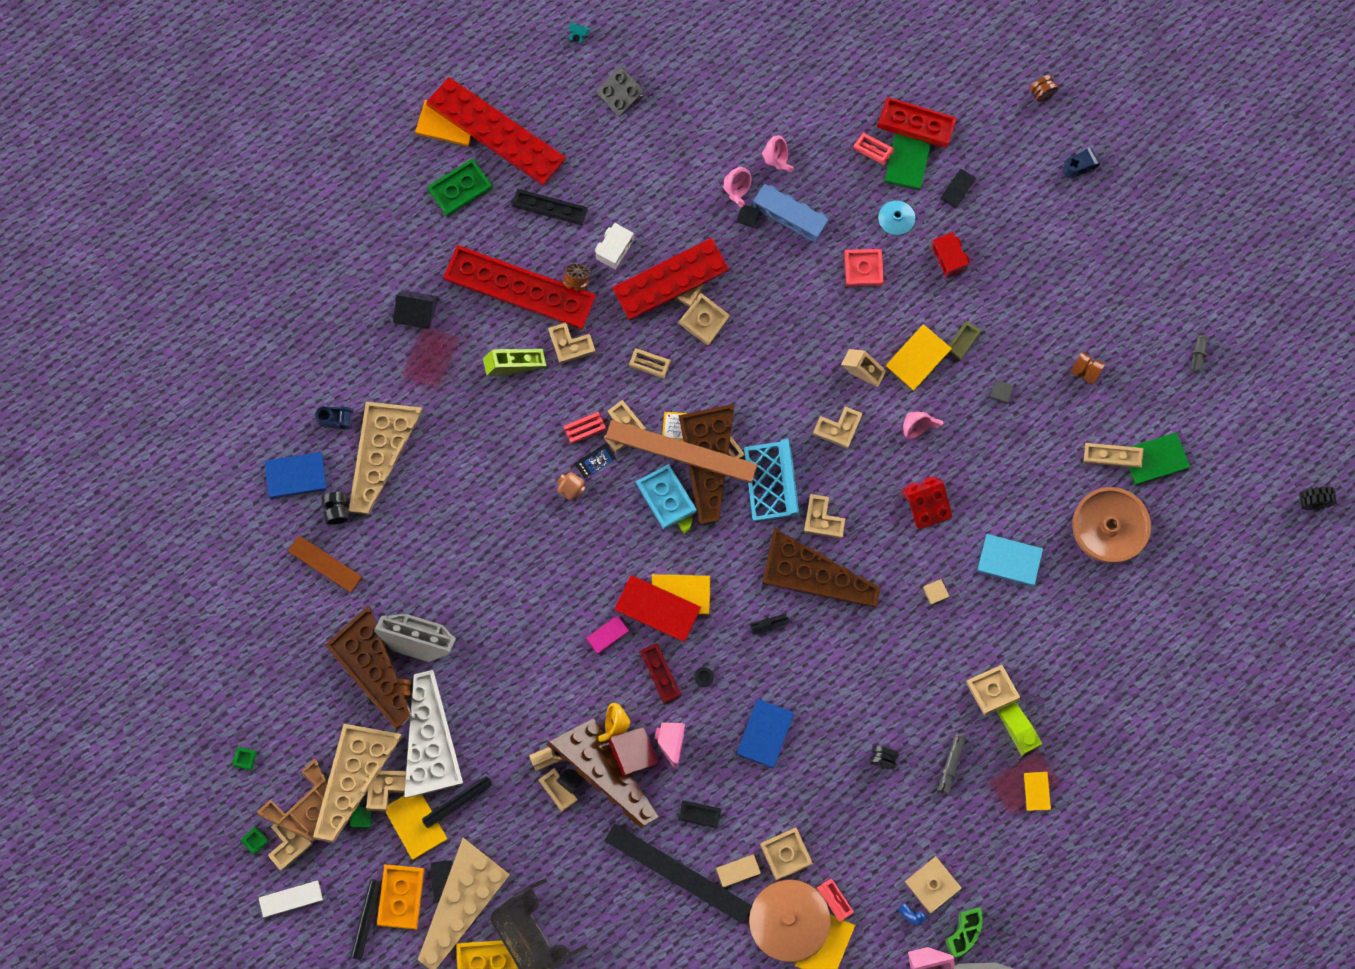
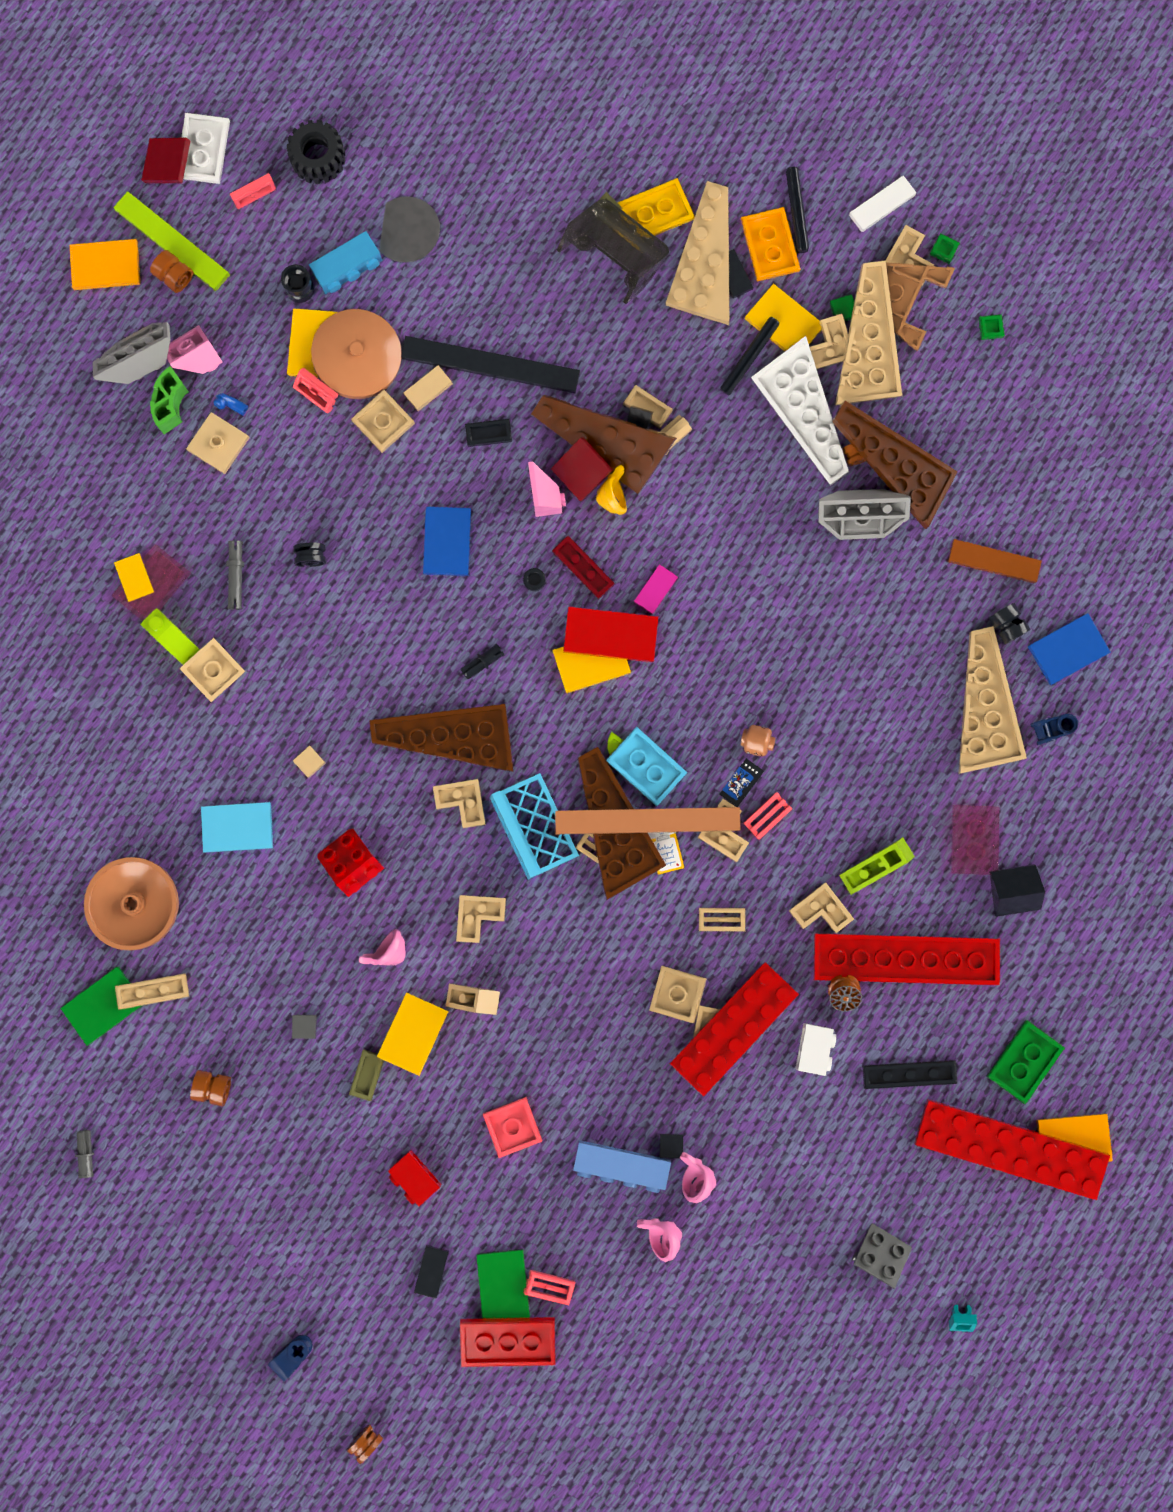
camera: 160 degrees right, 10 degrees up
medium azure dish [878,201,915,235] -> none

